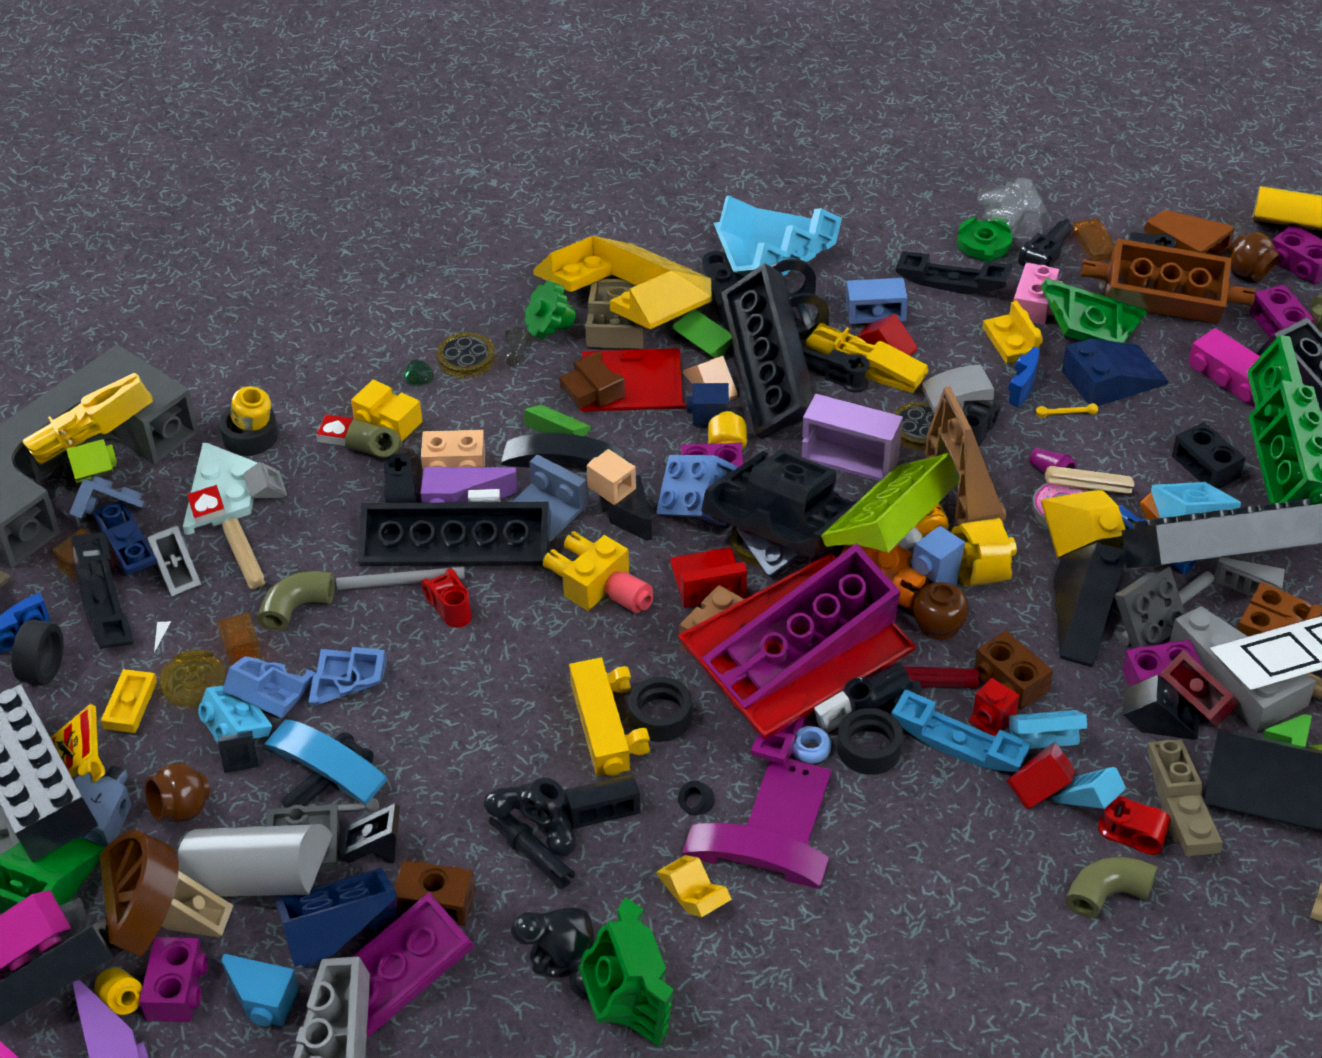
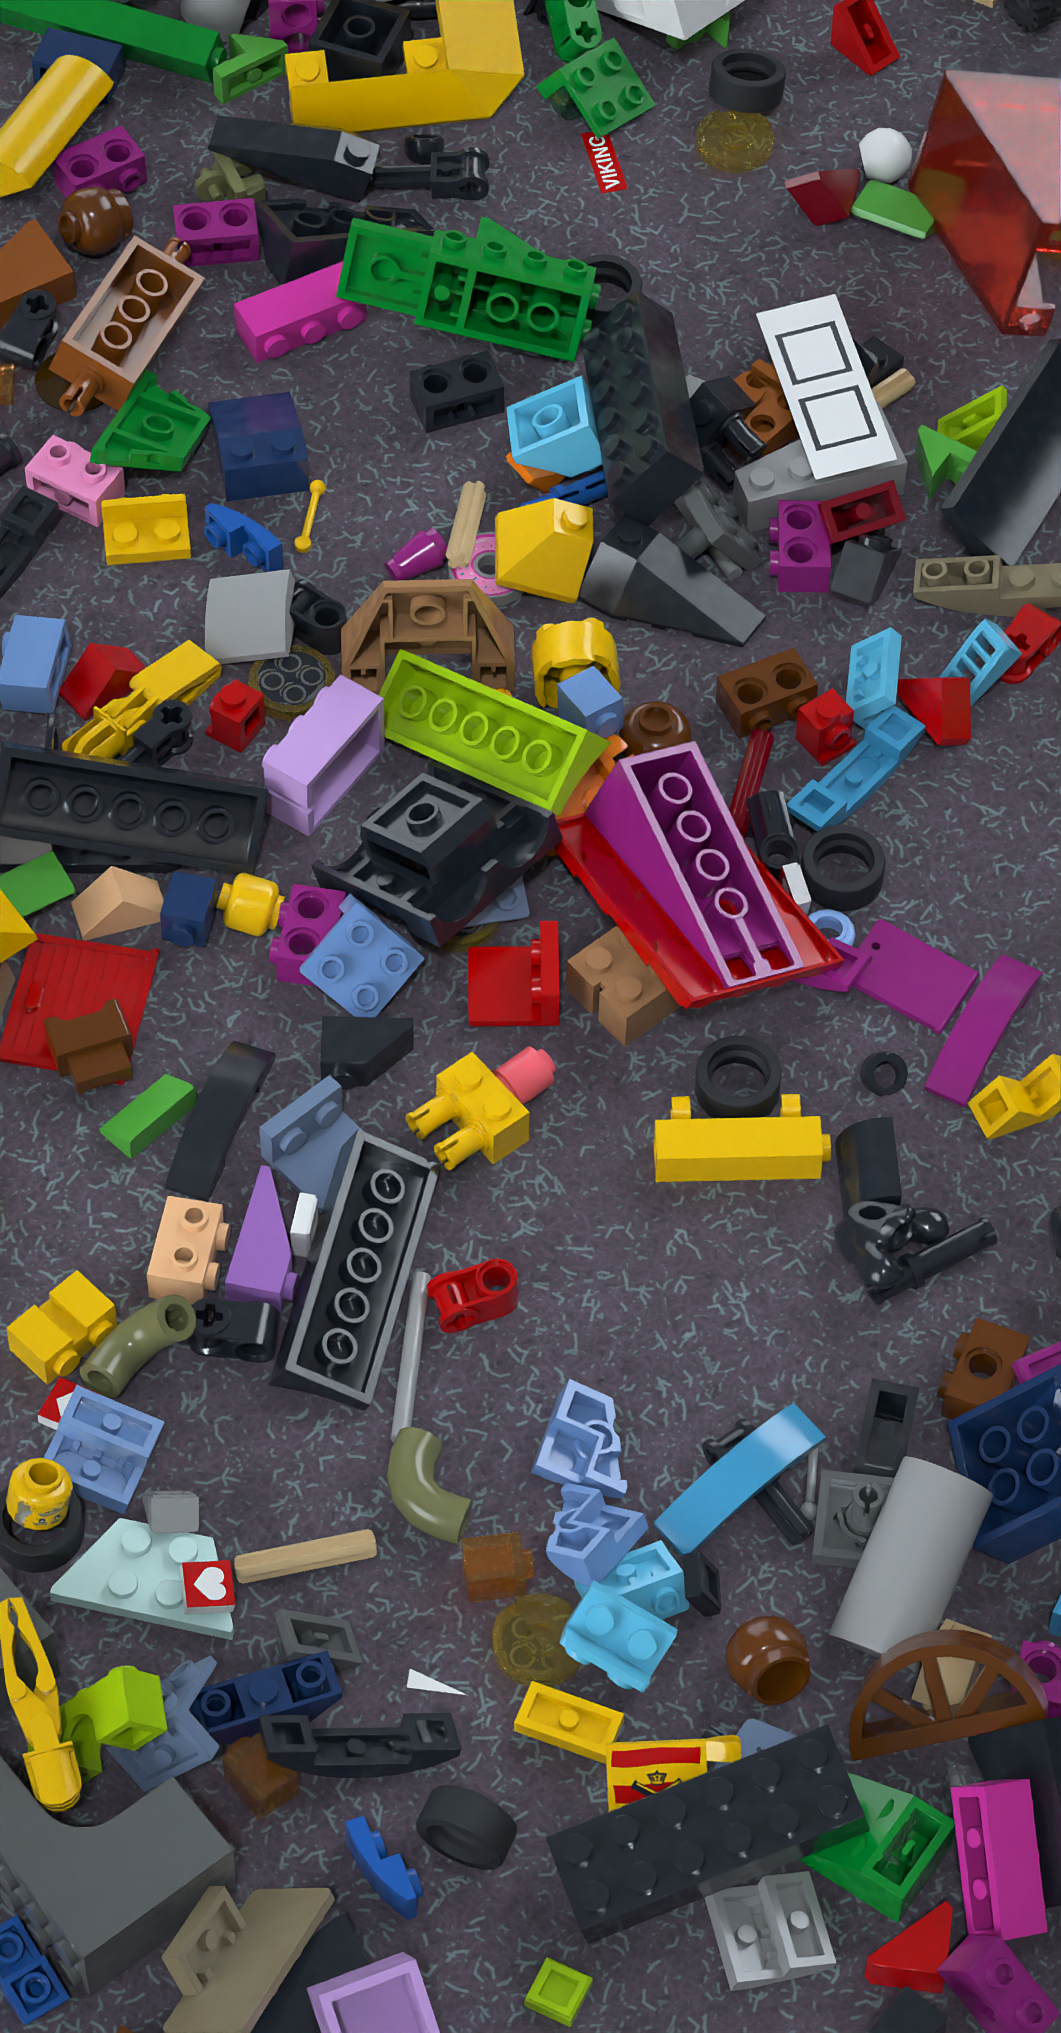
camera: 80 degrees left, 10 degrees up
light nougat brick [587,449,636,505] -> none
none -> medium blue slope [44,1385,164,1515]
none -> red brick [205,679,265,753]
none -> medium azure bracket [559,1580,678,1693]
none -> black brick [690,375,767,493]

